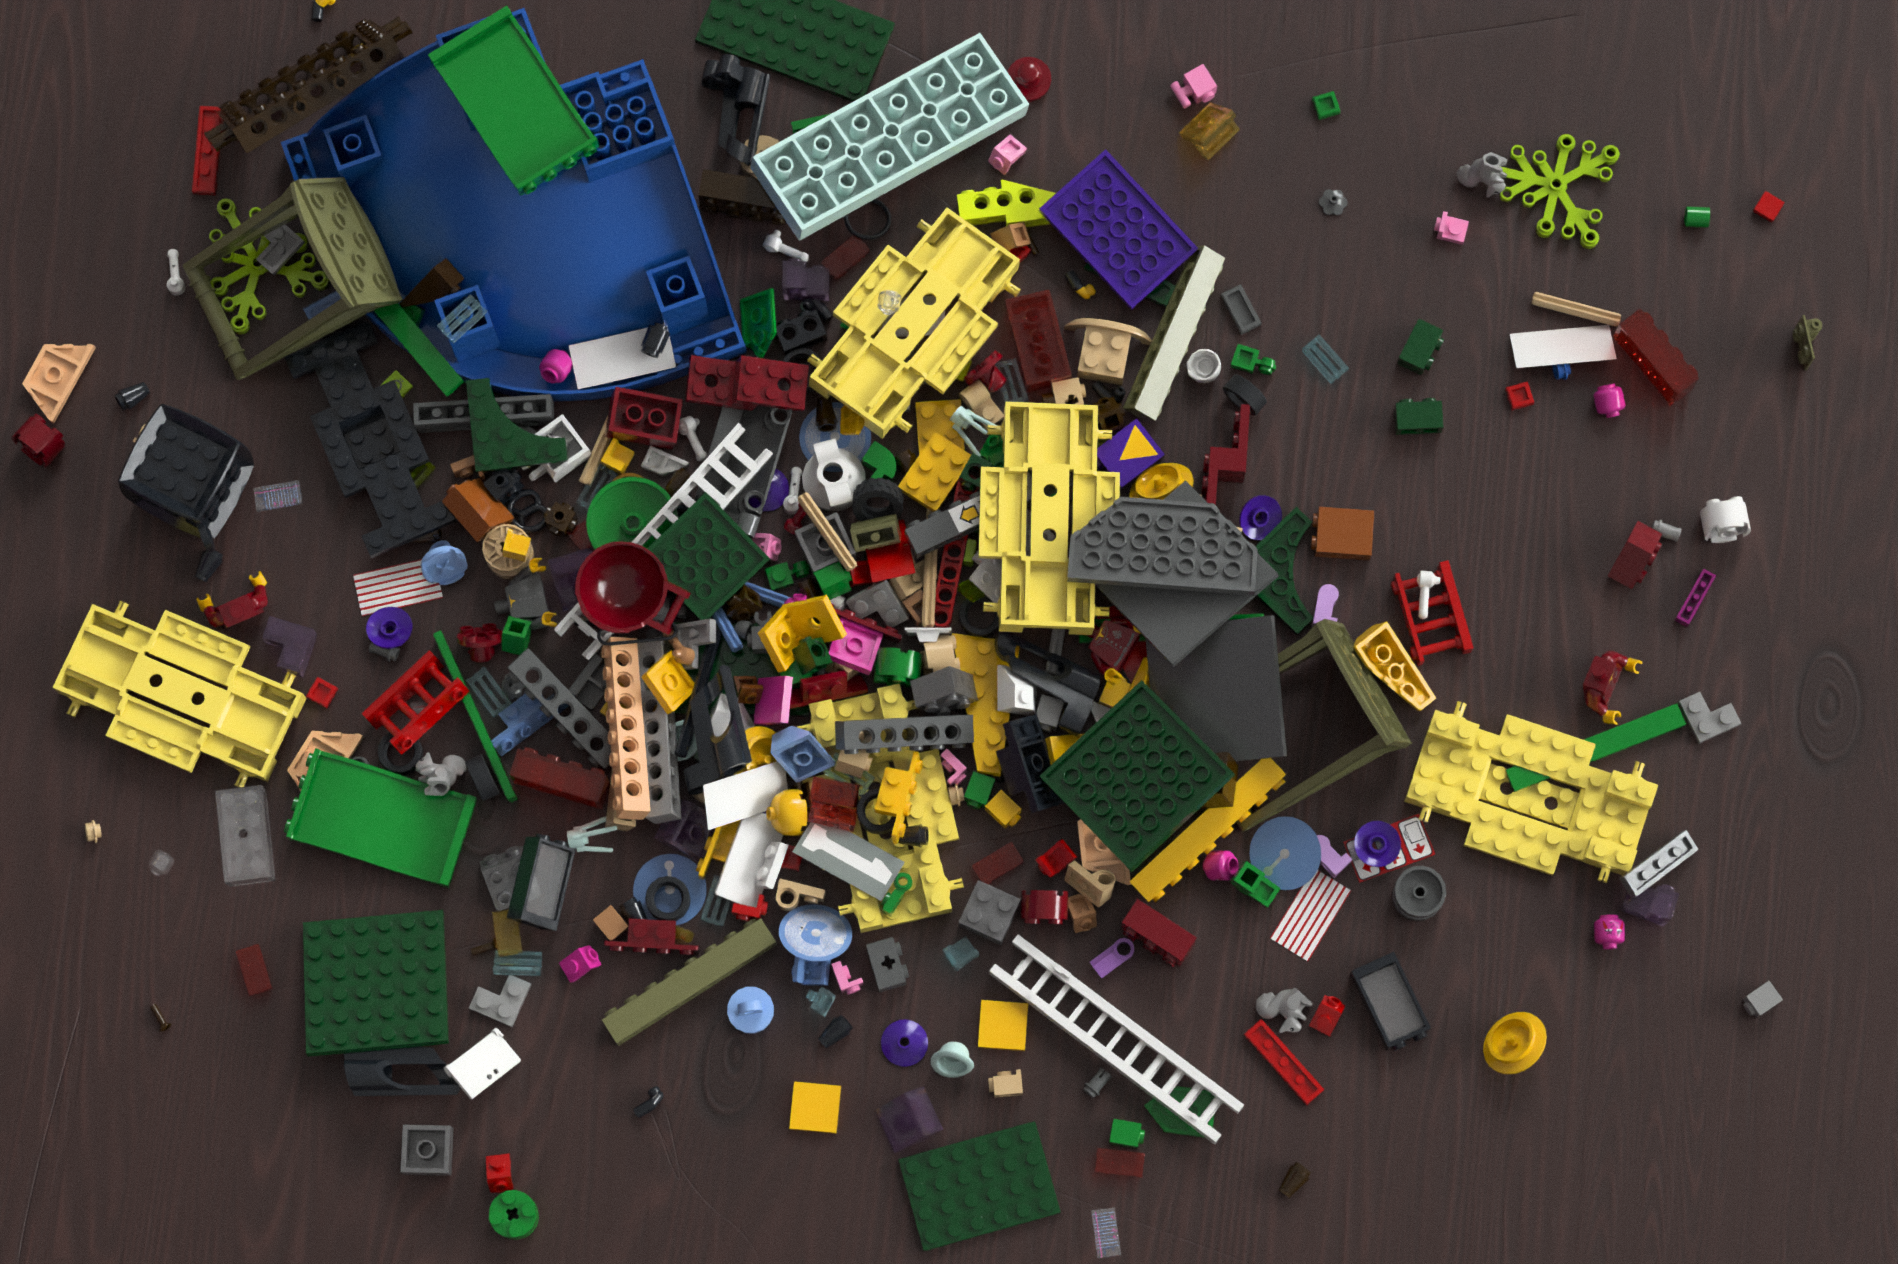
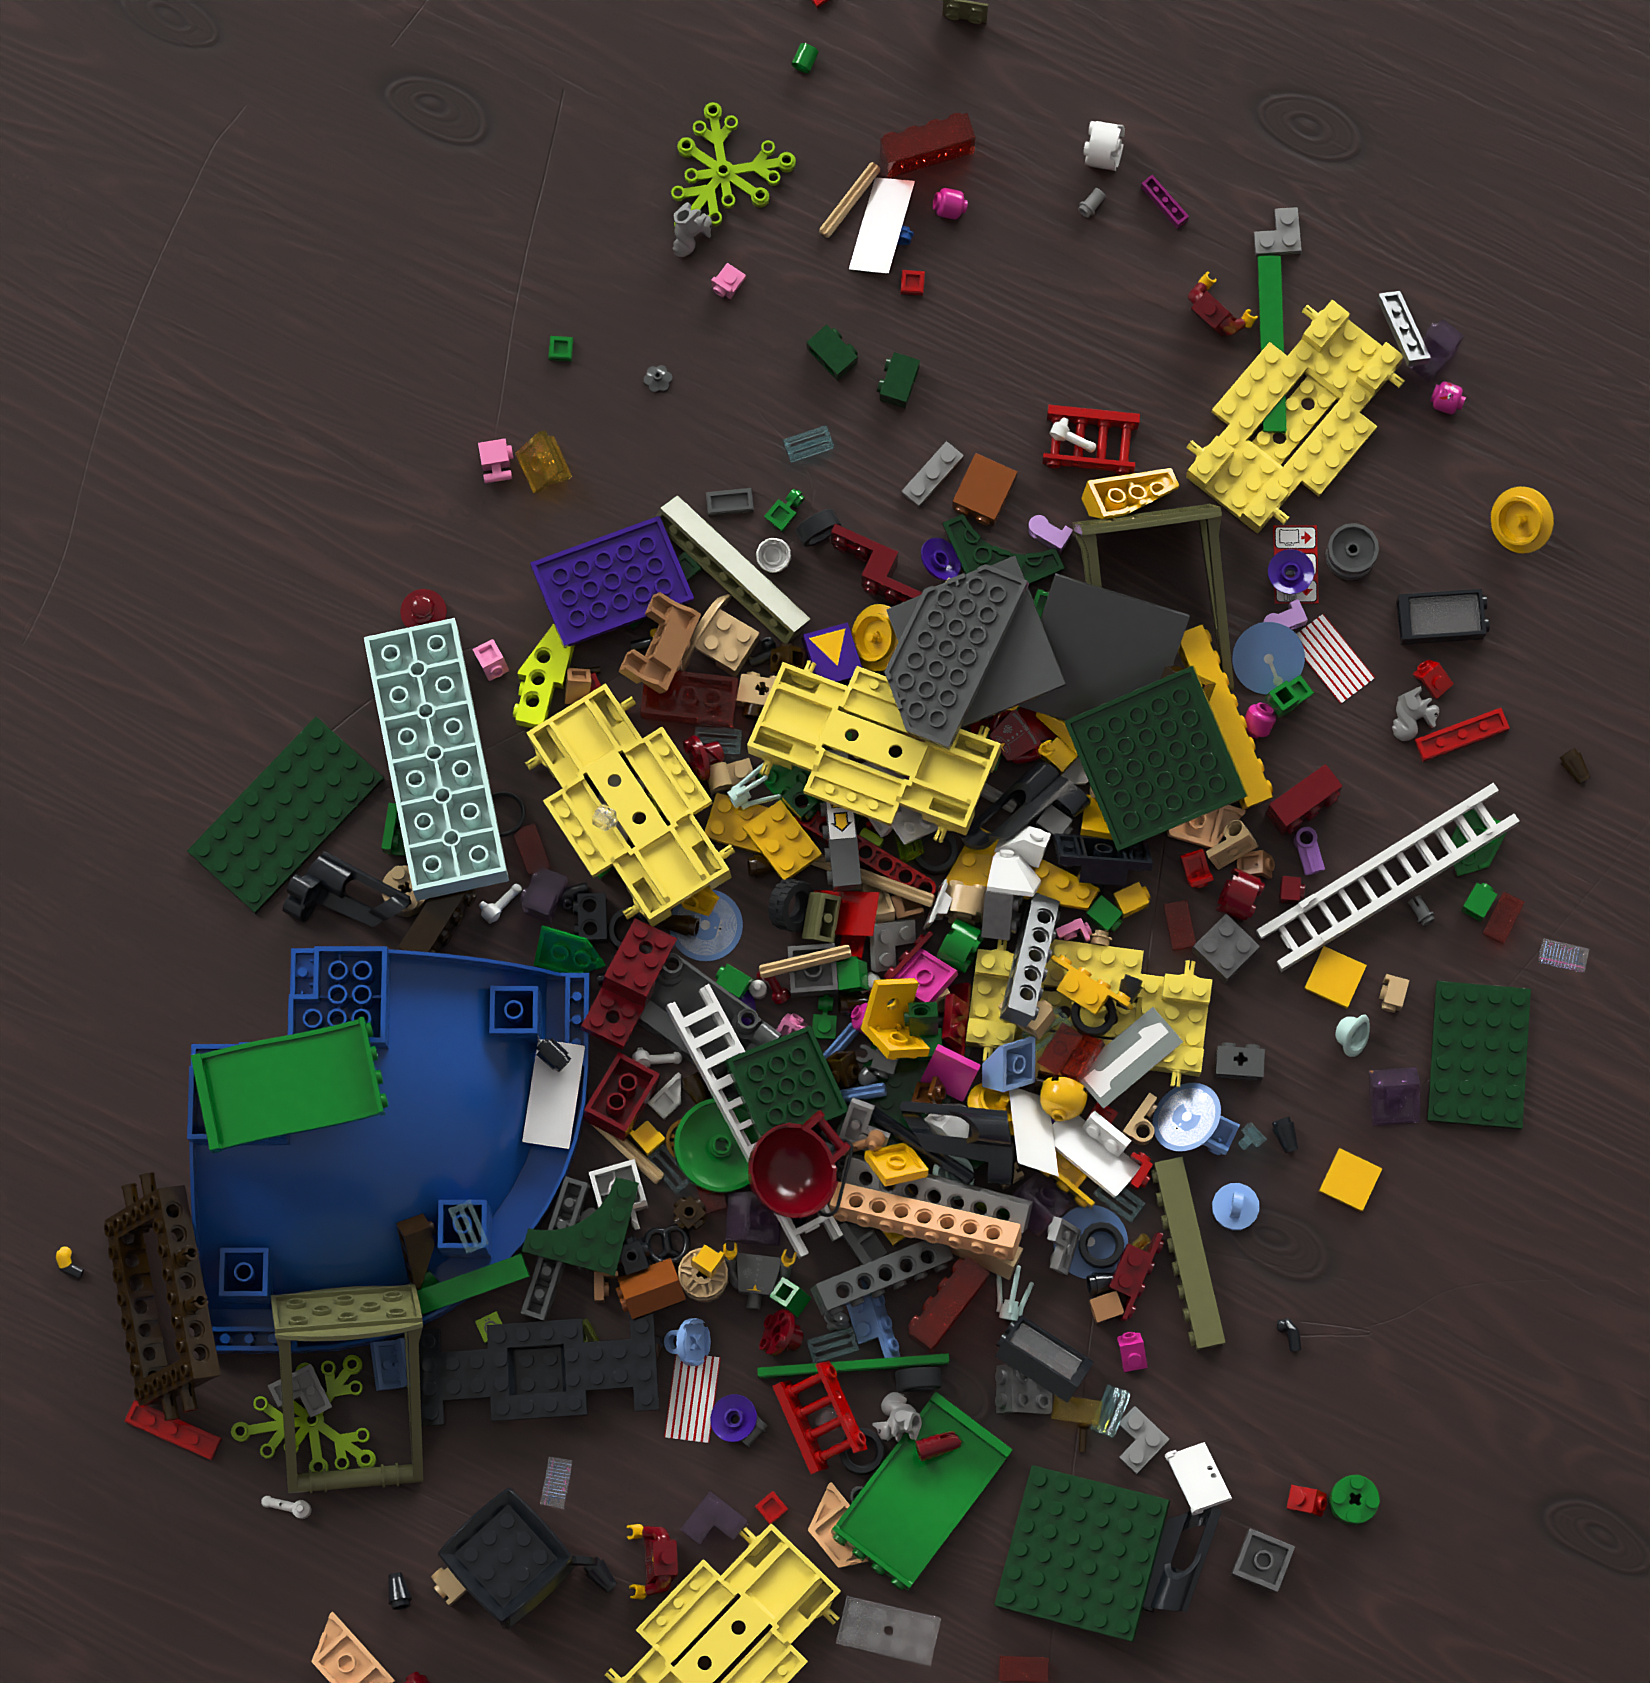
camera: 70 degrees left, 0 degrees up
dark pink head [539,349,573,383] -> none
white piece [802,438,866,511] -> none
bright pink bracket [831,961,863,995] -> none
green brick [862,441,897,498] -> none
green plate [881,872,913,917] -> none
dark purple dish [881,1020,928,1067] -> none
clear light blue panel [943,937,979,972] -> none
dark red brick [1608,521,1662,589] -> none
light grey brick [1743,981,1783,1018] -> none
none -> medium nougat bracket [618,592,701,694]
none -> green brick [715,964,754,999]
none -> light grey plate [901,441,964,508]
none -> dark red hinge [915,1431,962,1462]
none -> white slope [987,850,1041,897]
none -> light grey plate [1047,1216,1081,1275]
none -> dark red plate [1279,876,1305,905]

